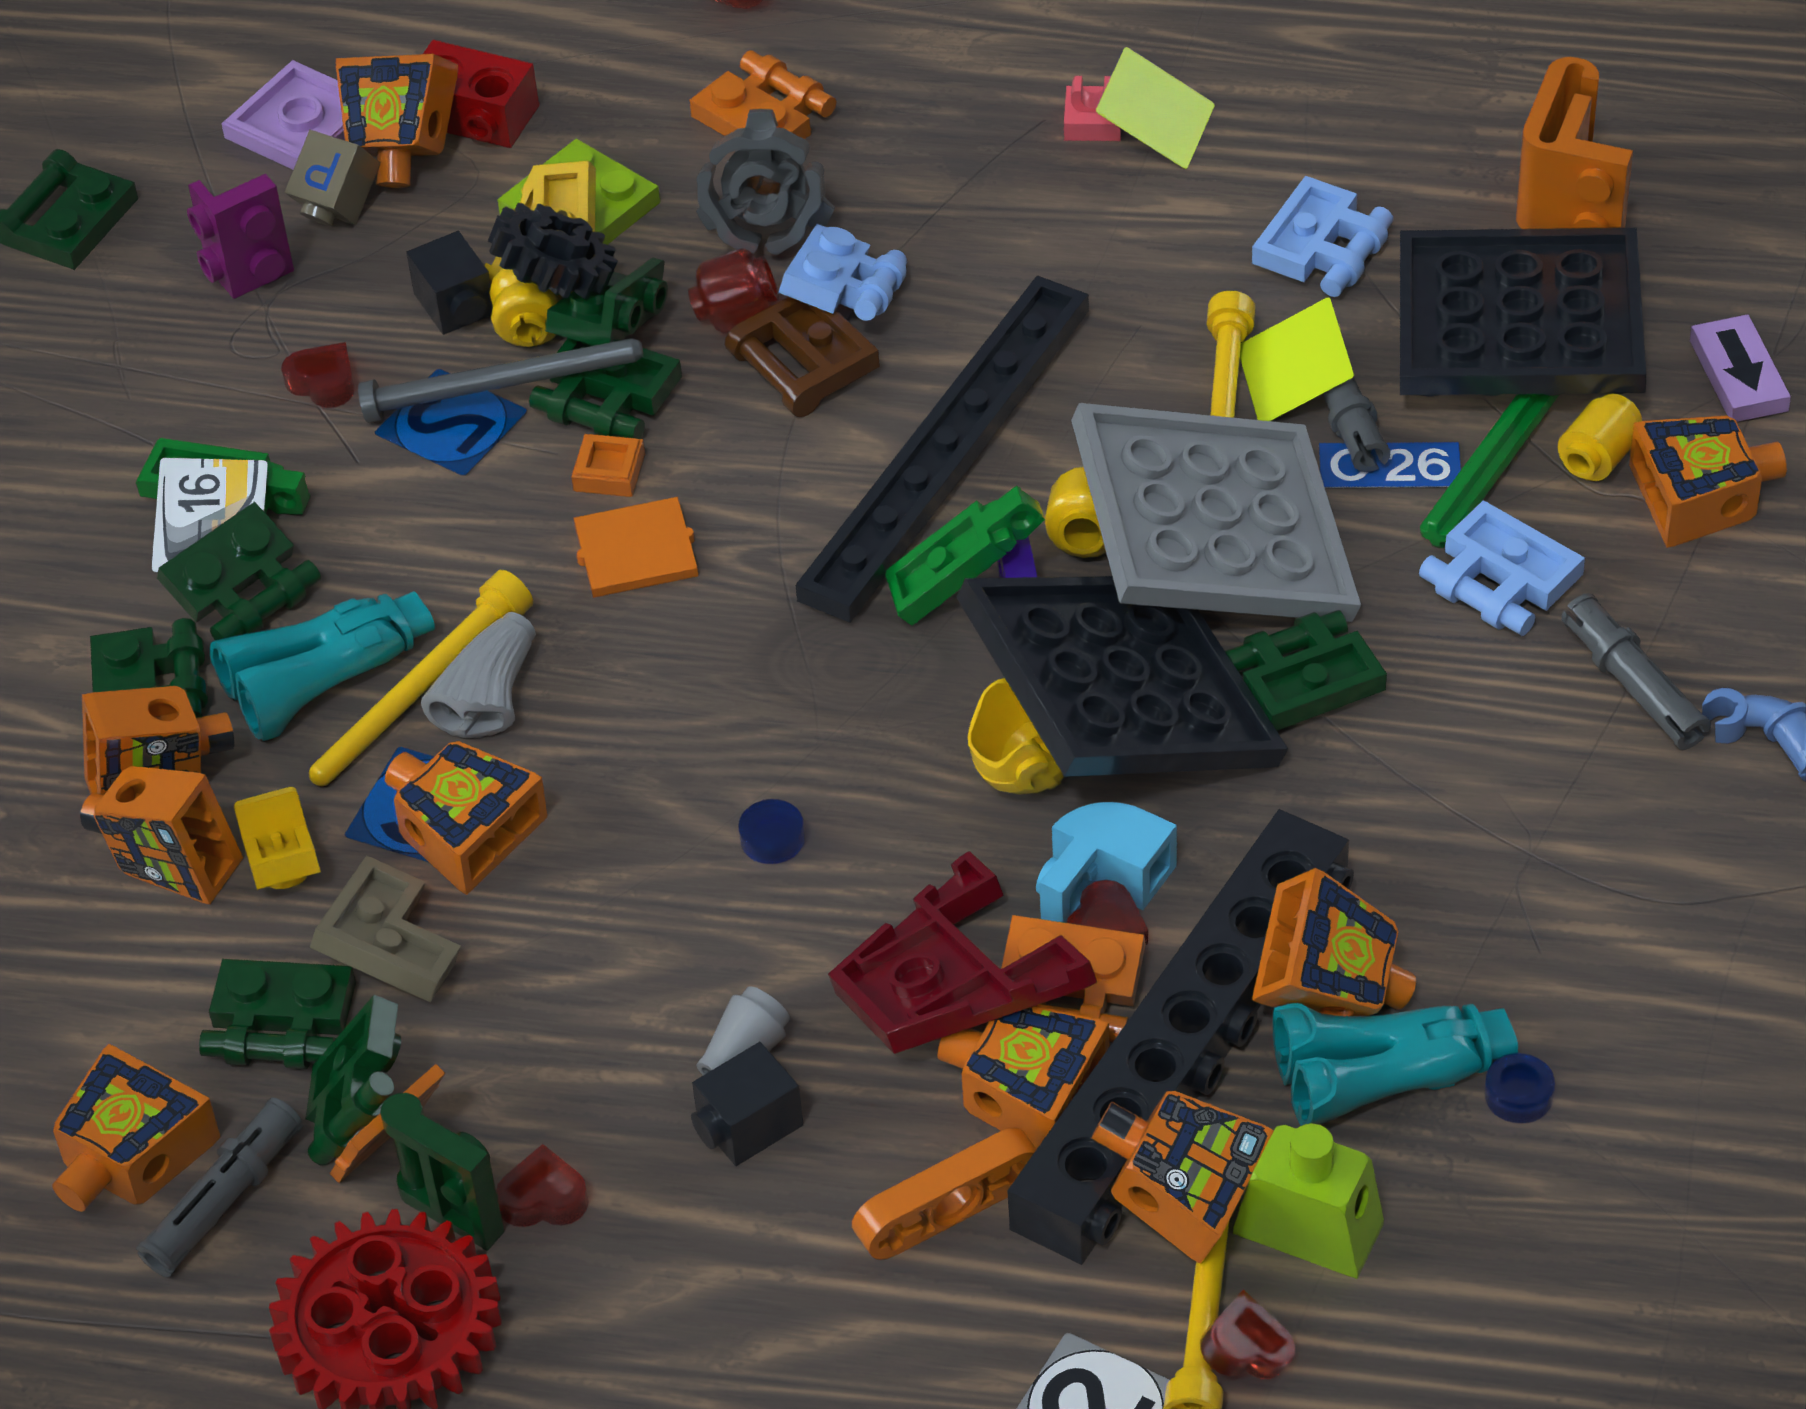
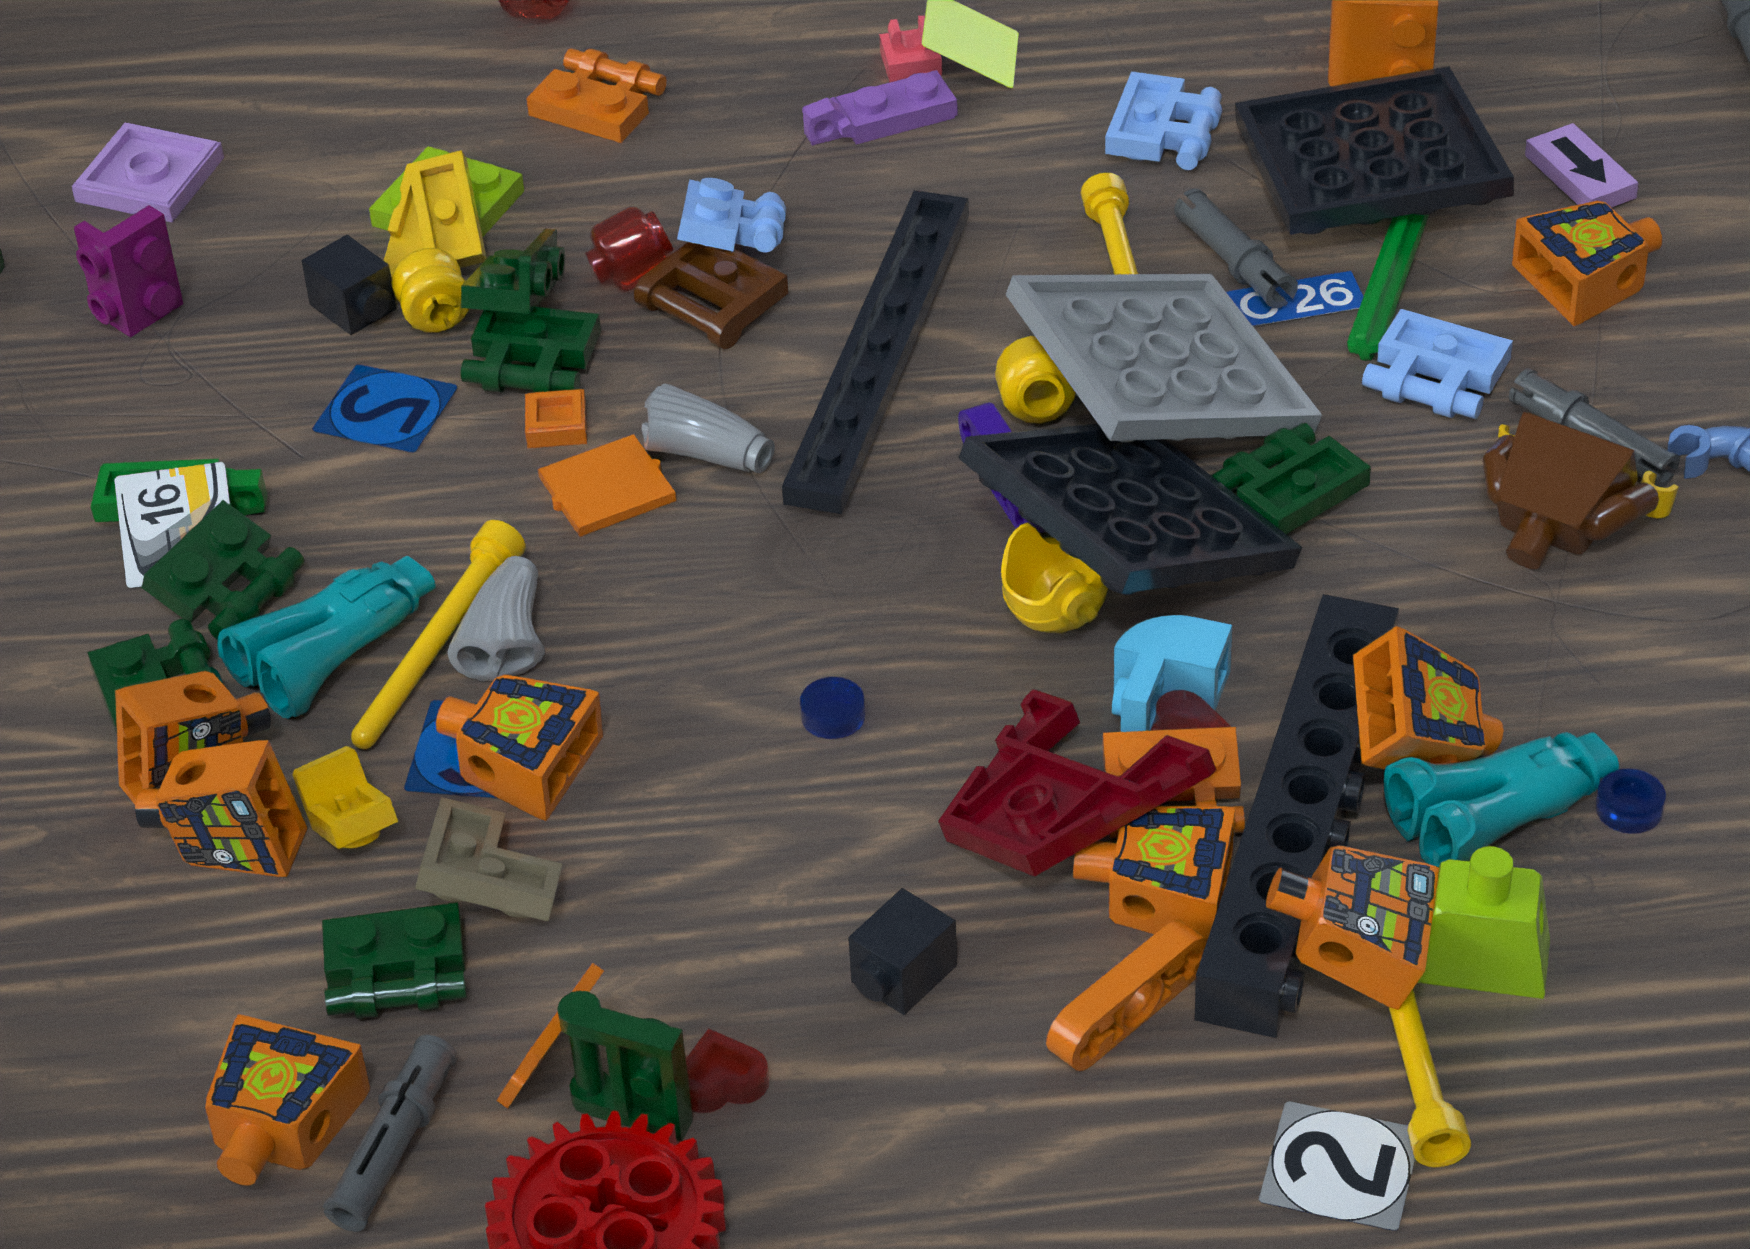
camera: 15 degrees left, 5 degrees down
clear red tile [281,342,355,408] -> none
dark tan brick [284,130,381,226] -> none
dark green plate [305,995,401,1165] -> none
torso [336,54,458,188] -> none
dark grey bar [358,338,643,423] -> none
red brick [423,40,539,148] -> none
black gear [488,203,618,299] -> none
dark grey piece [696,109,835,255] -> none
light grey cone [696,986,790,1075] -> none
green hinge [885,485,1045,626] -> none
clear red tile [1200,1289,1295,1379] -> none
neon yellow sticker [1239,298,1354,421] -> none
yellow brick [1558,394,1642,481] -> none
none -> light grey piece [641,383,775,474]
none -> medium lavender hinge [802,70,958,146]
none -> reddish brown torso [1482,412,1679,569]

